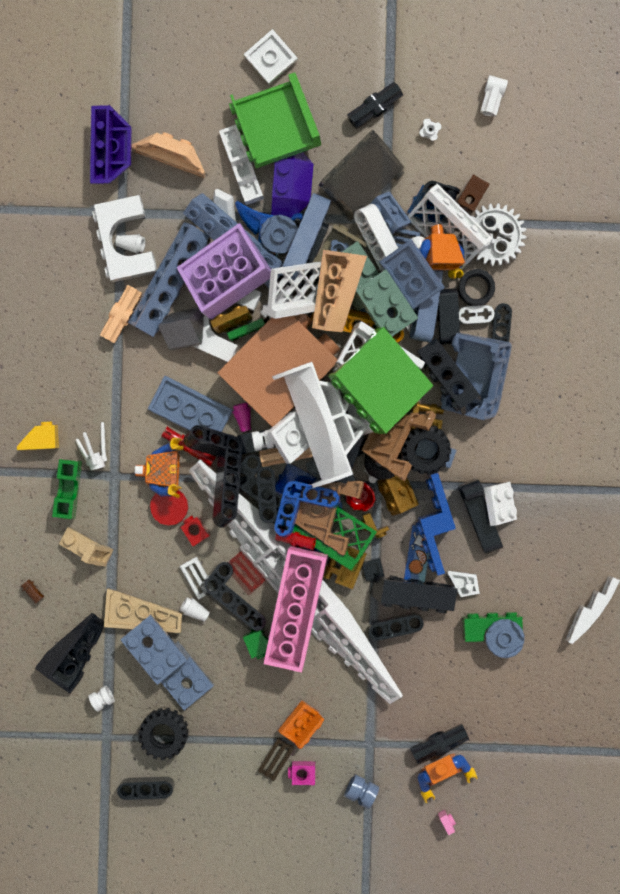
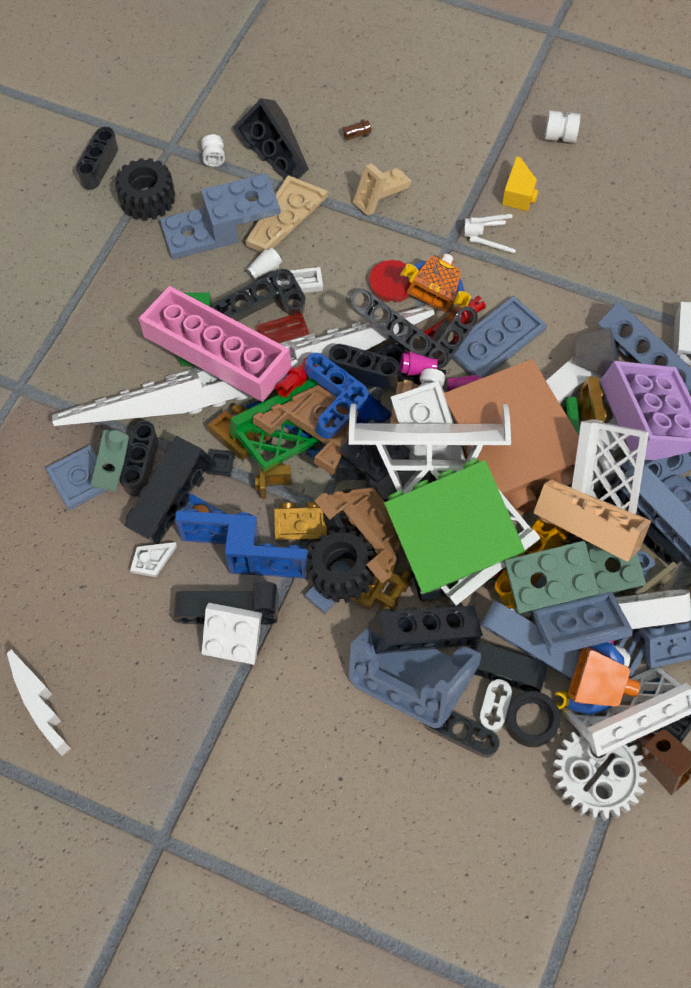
camera: 110 degrees right, 25 degrees down
green arch [52,459,82,519] -> none
light nougat piece [100,285,143,343] -> none
red brick [181,515,210,546] -> none
dark brown tile [258,738,294,781] -> none
orange bracket [278,701,324,749] -> none
dark pink brick [288,761,315,785] -> none
red hair [345,483,375,512] -> none
green arch [462,612,523,642] -> none
sand blue tile [486,619,525,658] -> none
none -> sand blue tile [45,445,108,511]
none -> sand green torso [90,430,129,492]
none -> dark pink cone [400,351,437,376]

